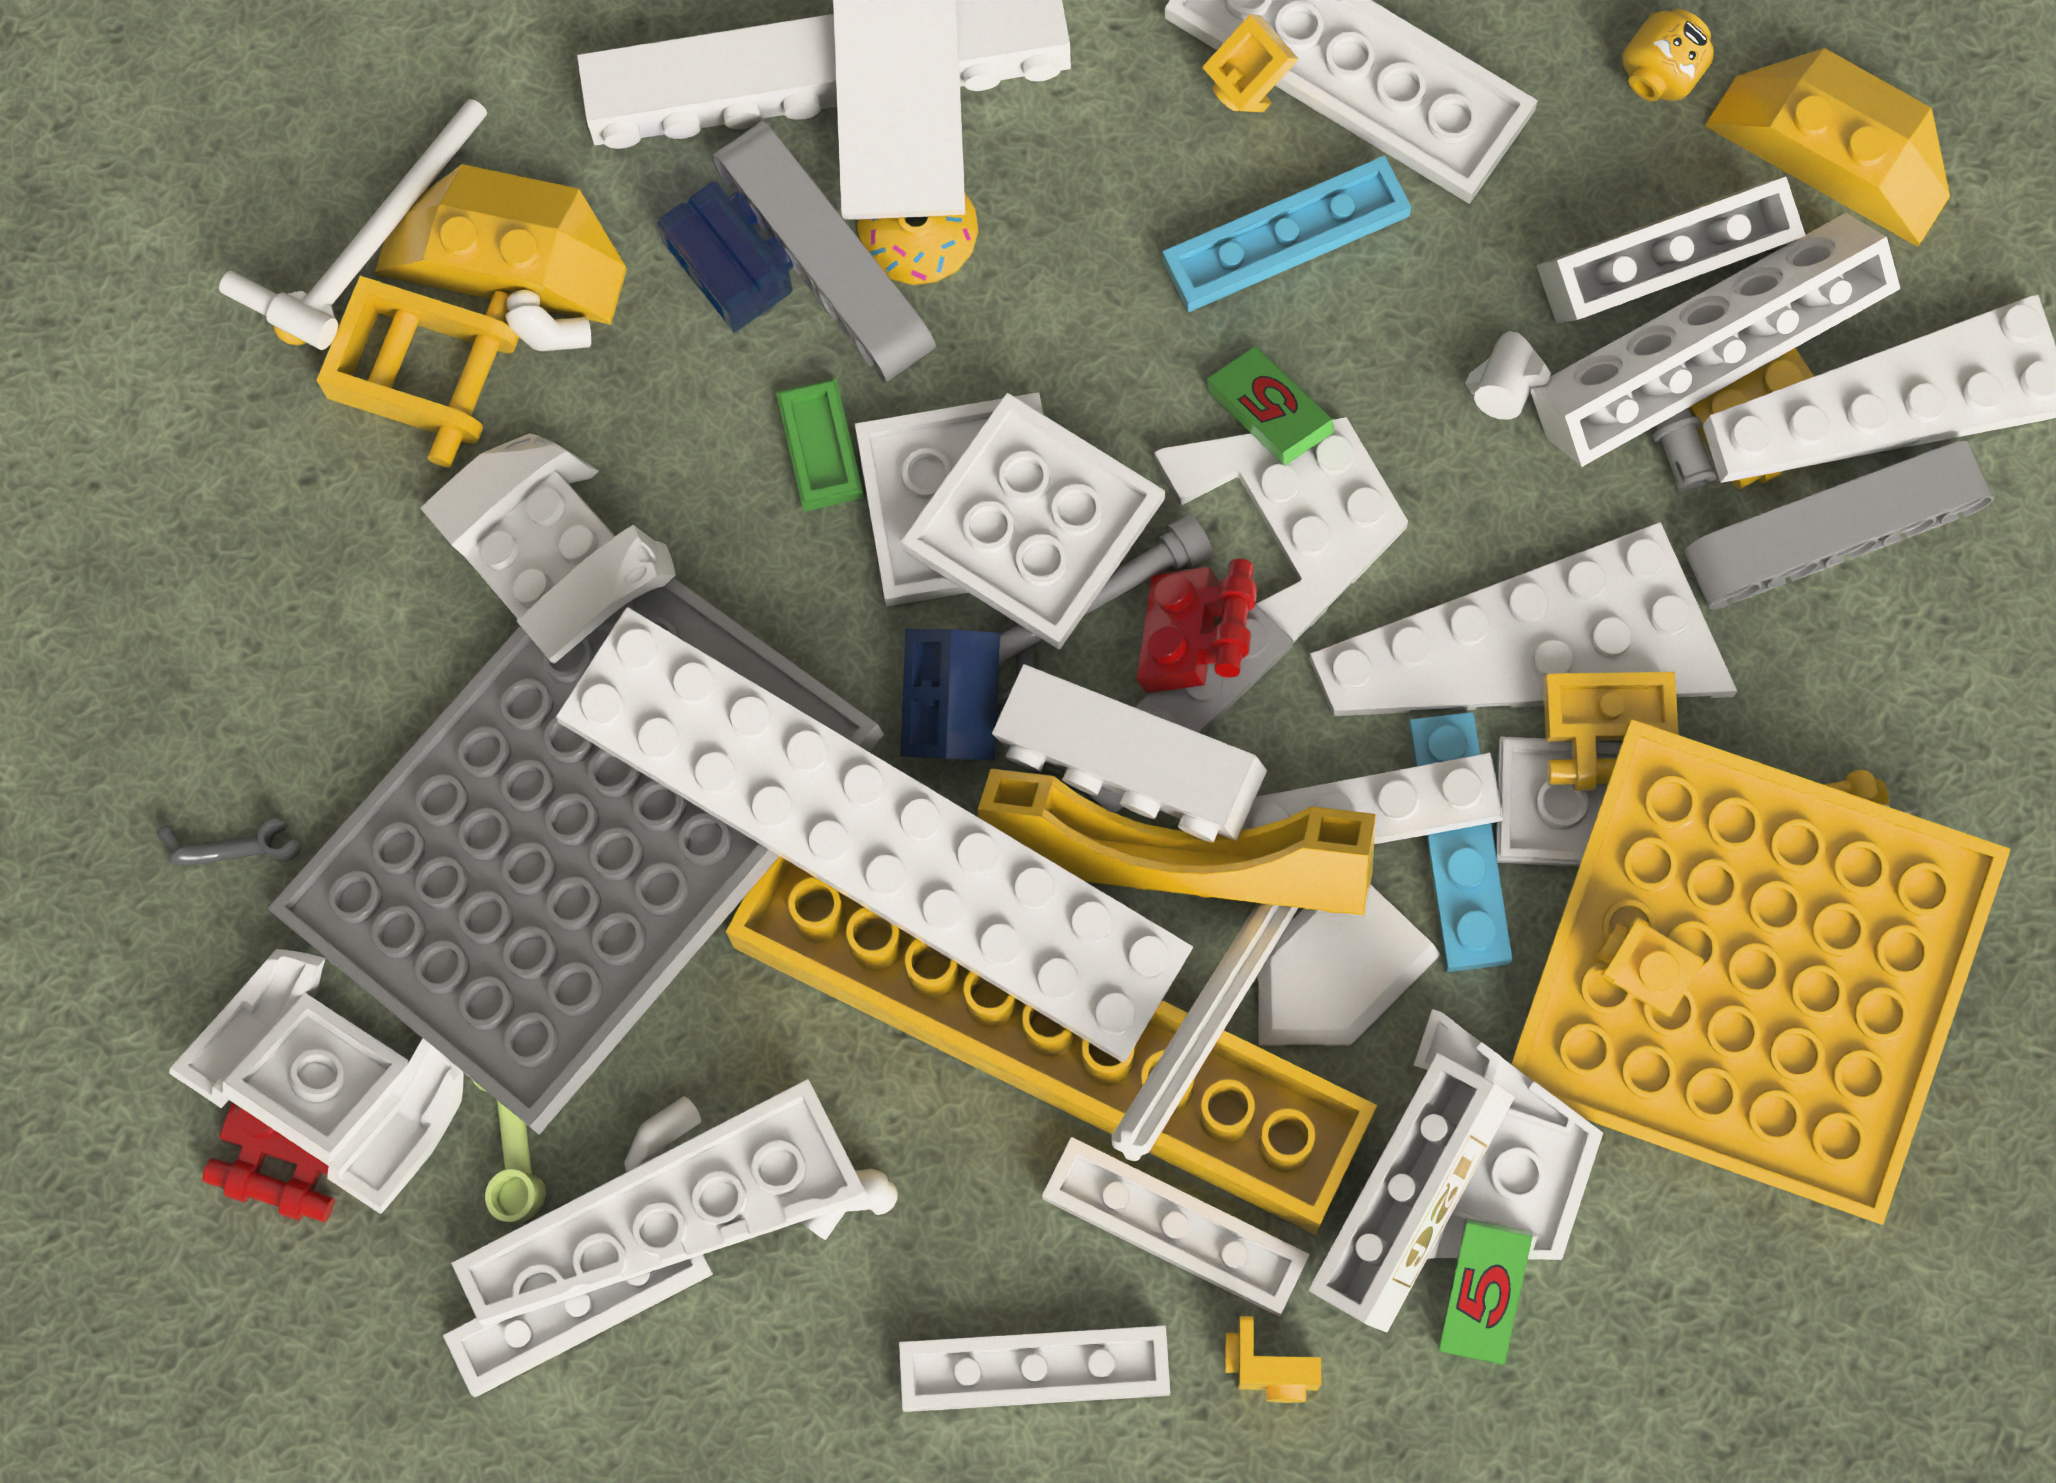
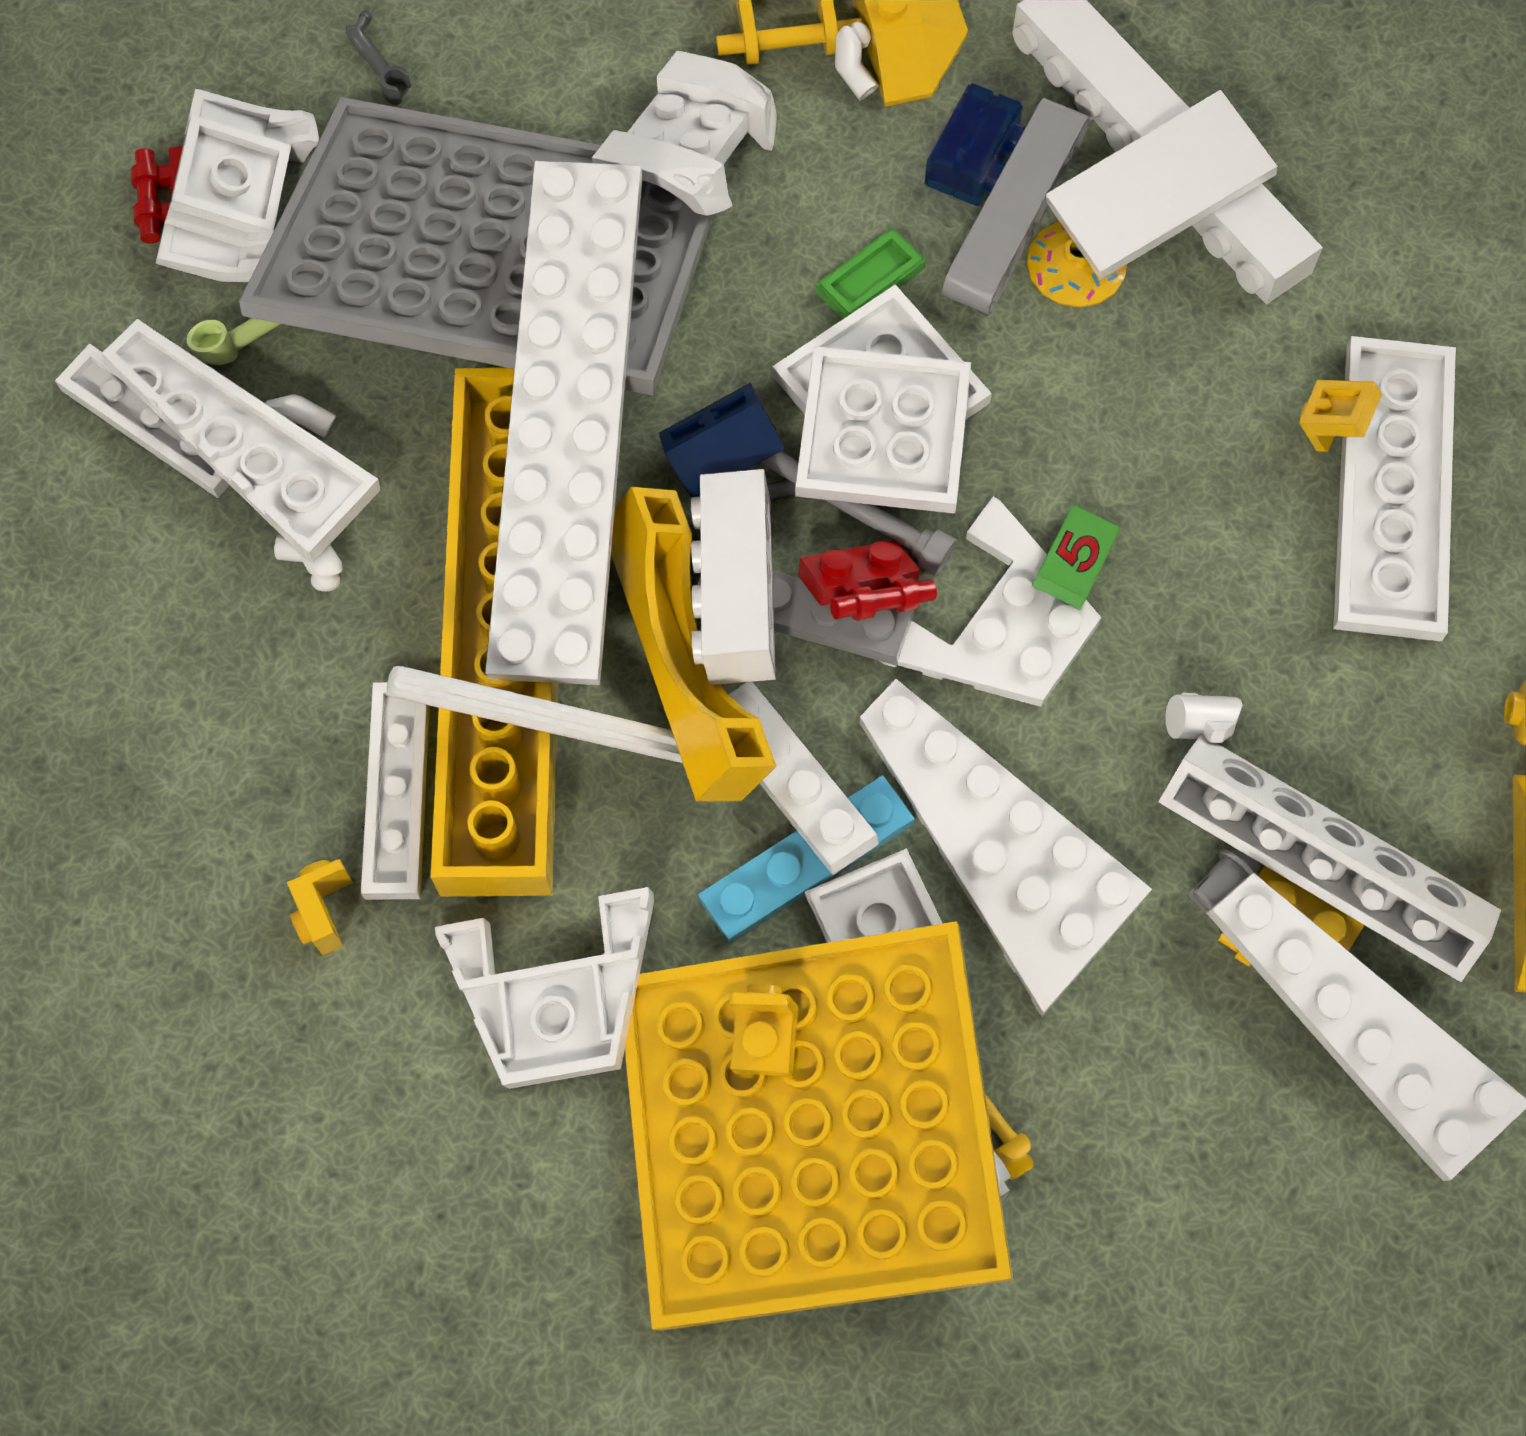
camera: 60 degrees right, 5 degrees down
white plate [899,1326,1170,1412] -> none
medium azure plate [1162,155,1412,313] -> none
white tile [1257,884,1440,1047] -> none
white brick [1308,1053,1515,1332] -> none
bright green tile [1438,1218,1533,1365] -> none
white brick [1536,177,1806,324] -> none
yellow plate [1543,672,1679,791] -> none
light grey beam [1684,441,1994,610] -> none

